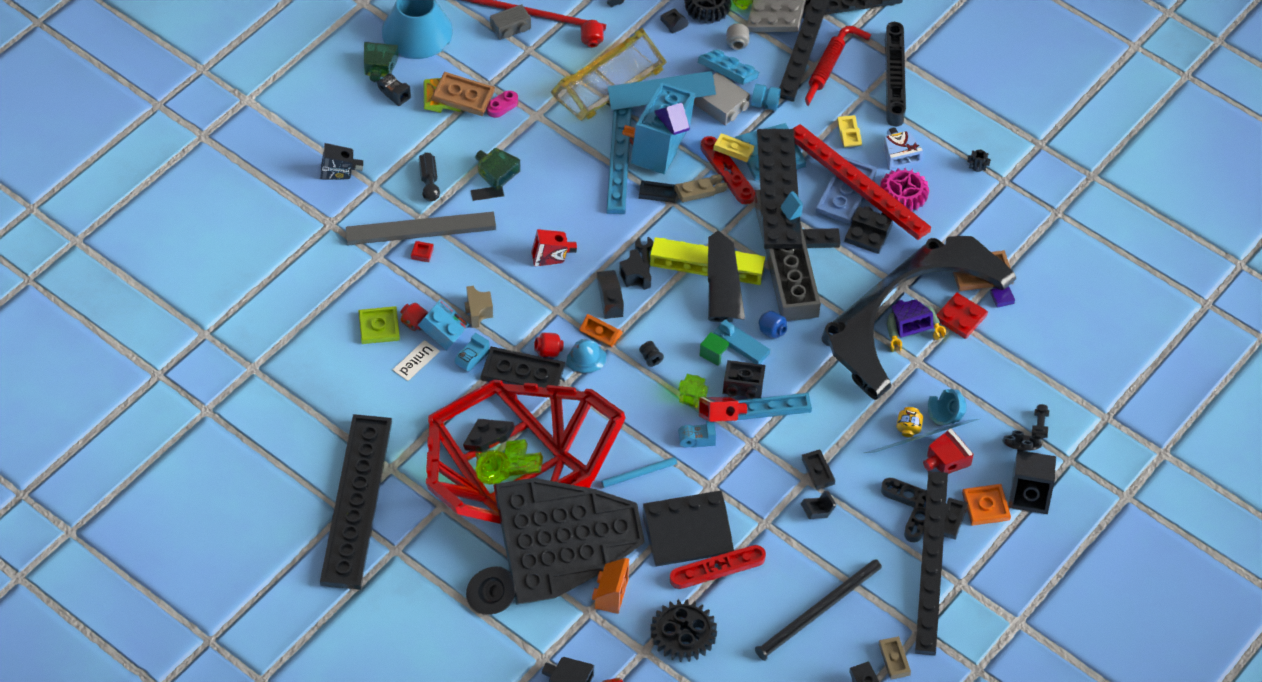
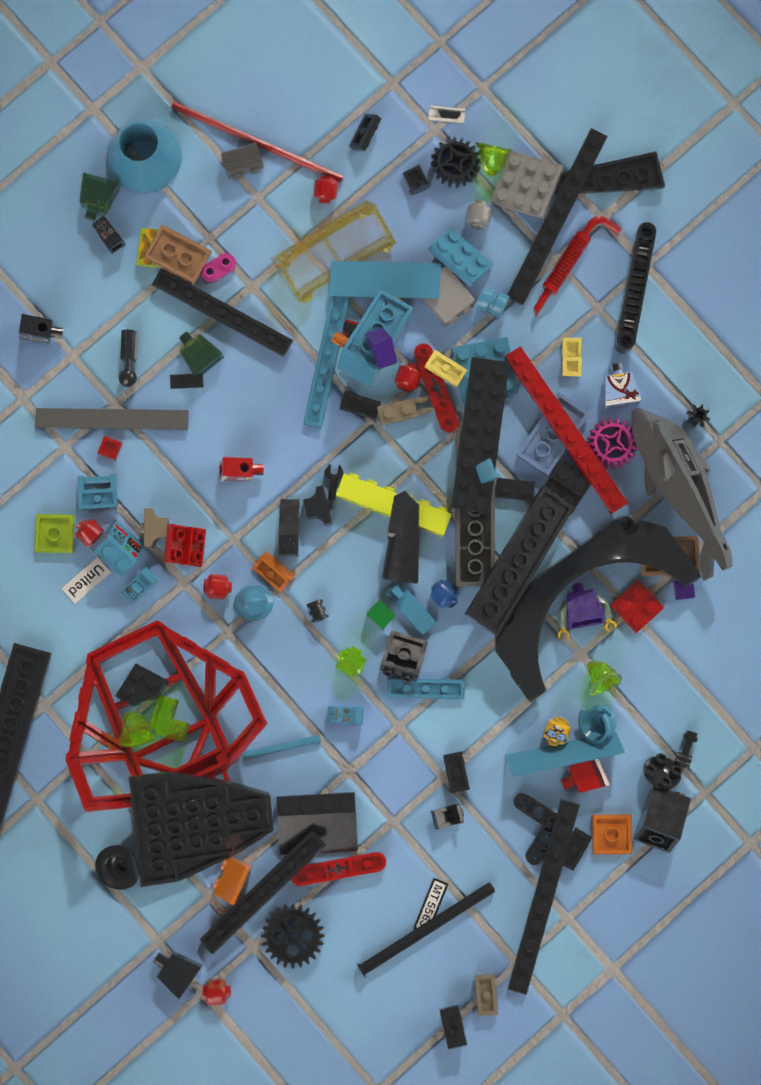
camera: 10 degrees right, 30 degrees up
black tile [480,346,565,388] -> none
red torso [699,397,747,422] -> none
none -> dark azure plate [78,474,118,510]
none -> black plate [152,268,293,357]
none -> red slope [163,524,206,567]
none -> black plate [199,831,327,954]
none -> red head [394,363,422,392]
none -> sticker [413,878,449,929]
none -> black plate [464,486,574,636]
none -> clear neon green piece [587,660,622,696]
none -> dark grey animal [631,408,733,581]

